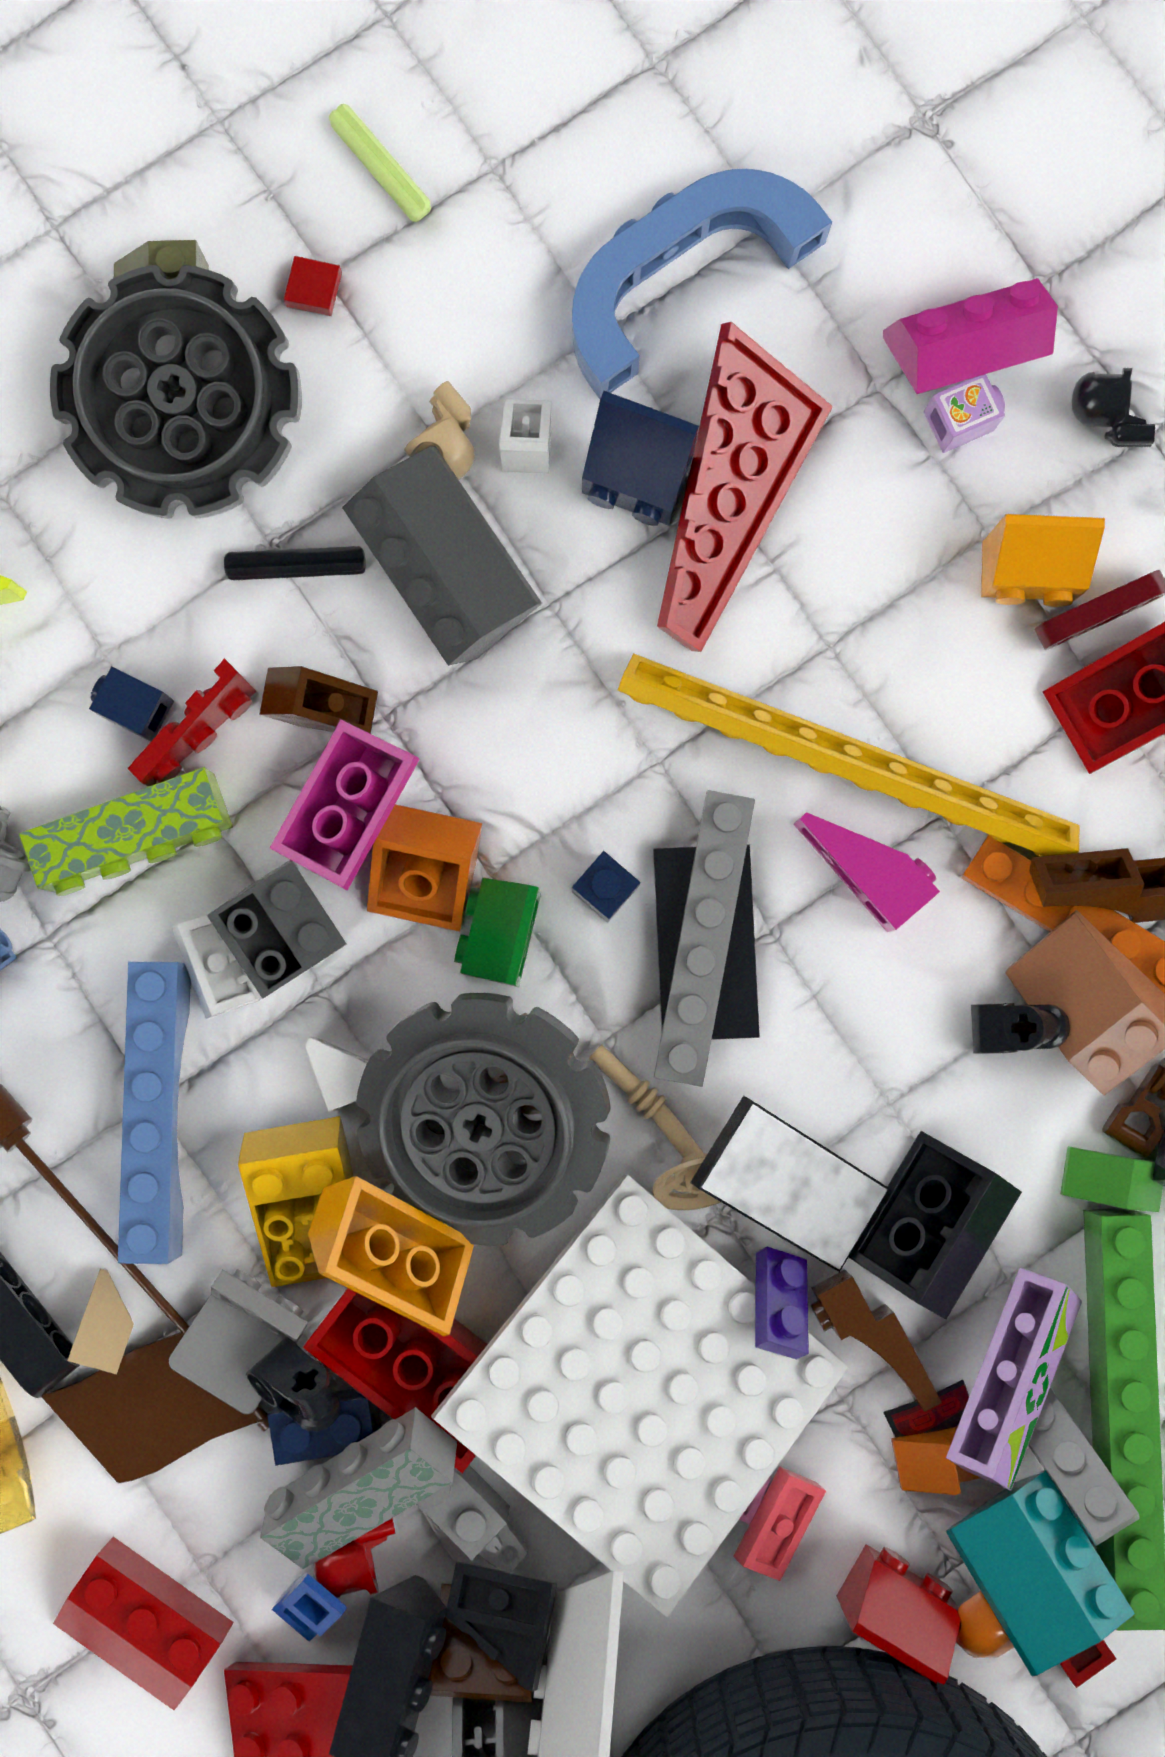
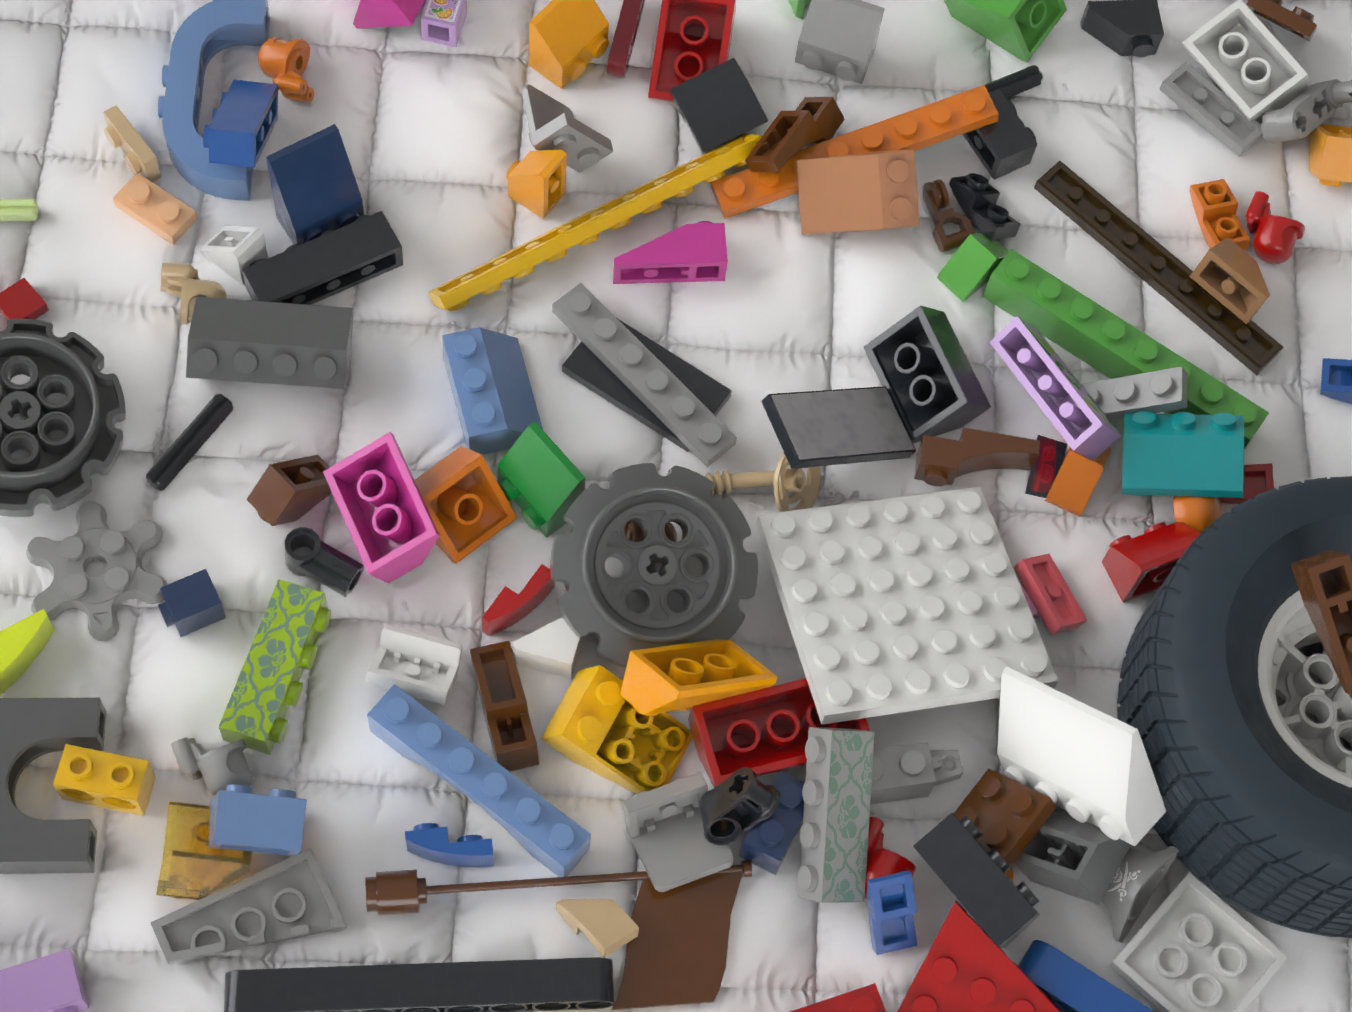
camera: 60 degrees left, 20 degrees down
red wing [127,658,257,787] -> none
dark grey slope [207,860,347,999] -> none
black wing [445,1562,557,1691] -> none
dark blue brick [571,850,641,923] -> none
wing [657,322,833,652] -> none
dark purple plate [755,1246,809,1360] -> none
black piece [971,1003,1070,1054] -> none
none -> light grey plate [26,501,168,641]
none -> tan plate [103,105,162,182]
none -> light nougat plate [113,173,198,245]
none -> blue brick [203,80,278,168]
none -> black brick [242,211,403,305]
none -> orange piece [258,37,314,103]
none -> black piece [284,527,364,597]
none -> blue slope [405,823,494,867]
none -> medium blue slope [442,327,543,455]
none -> reddish brown slope [470,641,539,772]
none -> red slope [482,564,555,636]
none -> light orange slope [506,149,567,219]
none -> light grey bracket [521,84,613,173]
none -> black slope [669,58,768,154]

